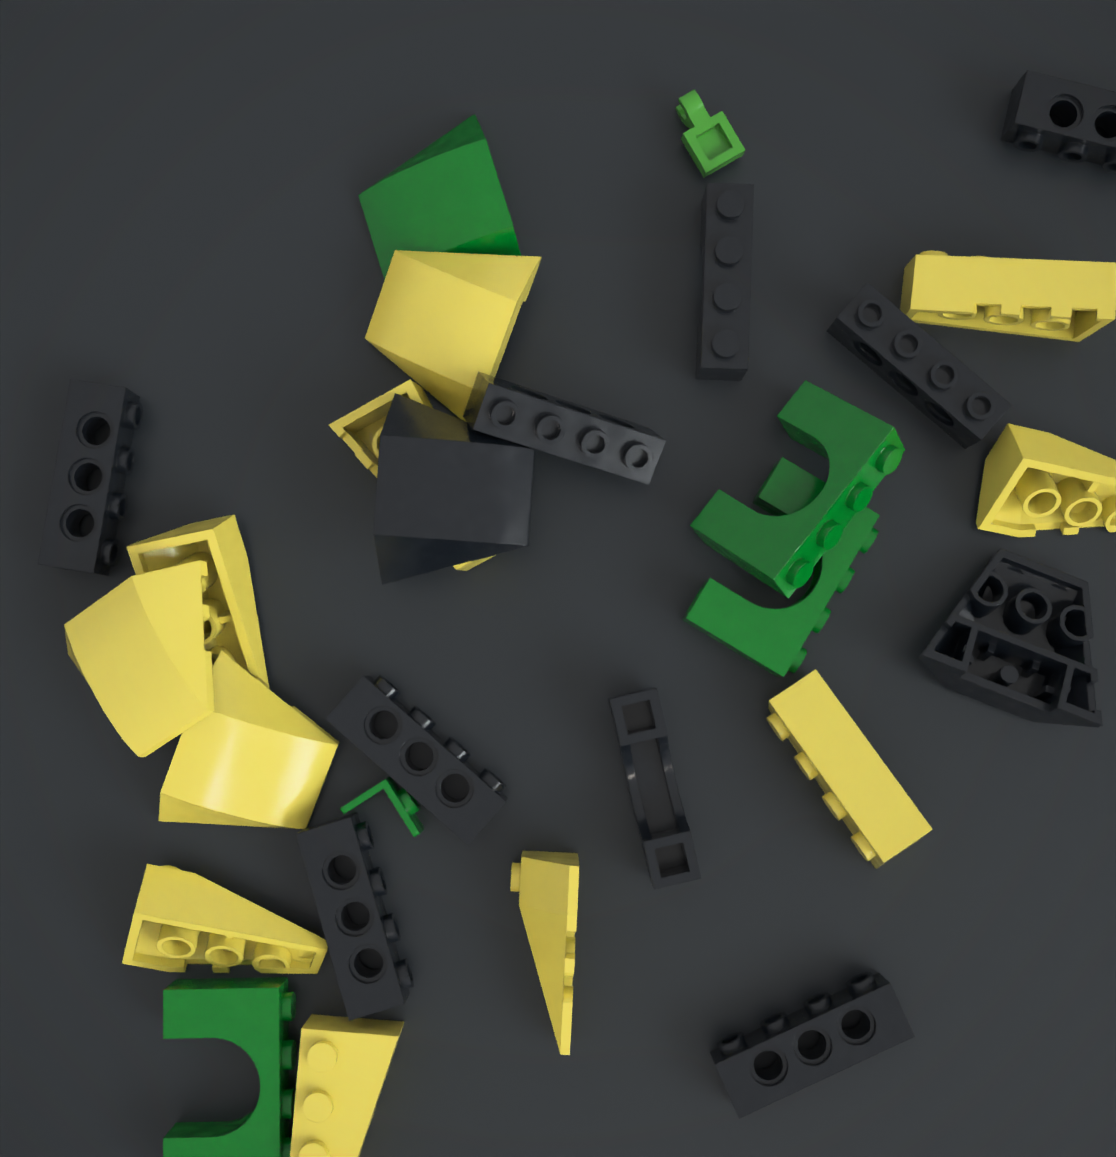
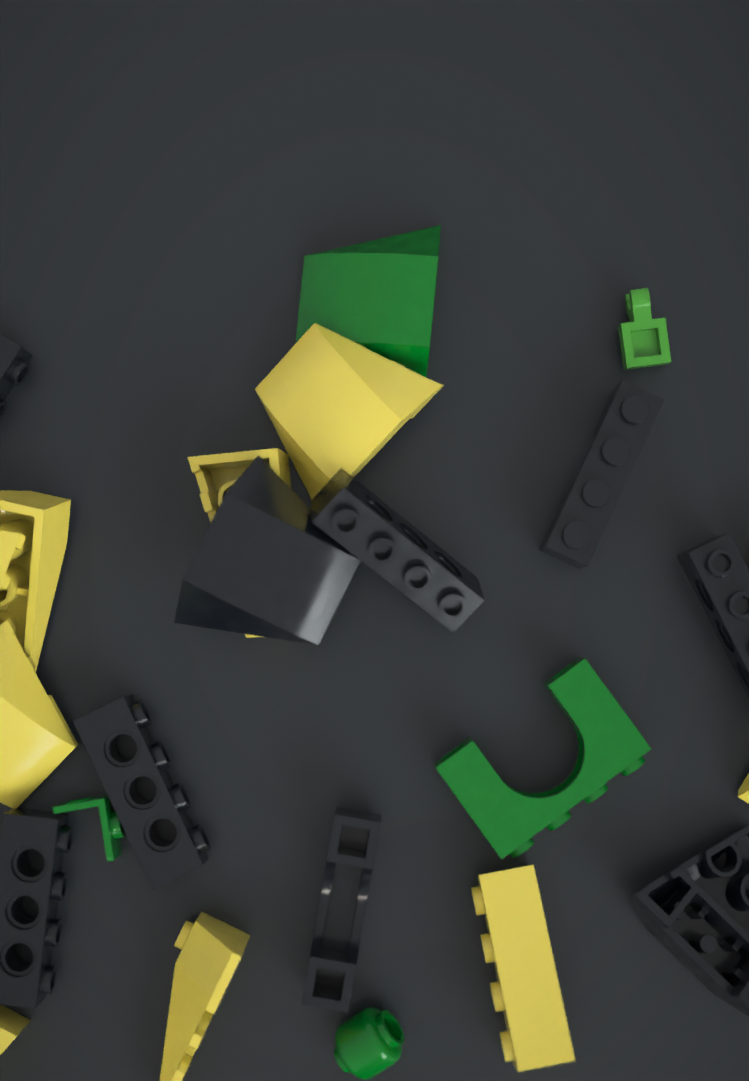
camera: 25 degrees right, 0 degrees up
green arch [690,380,905,599] -> none
none -> green head [334,1007,404,1080]

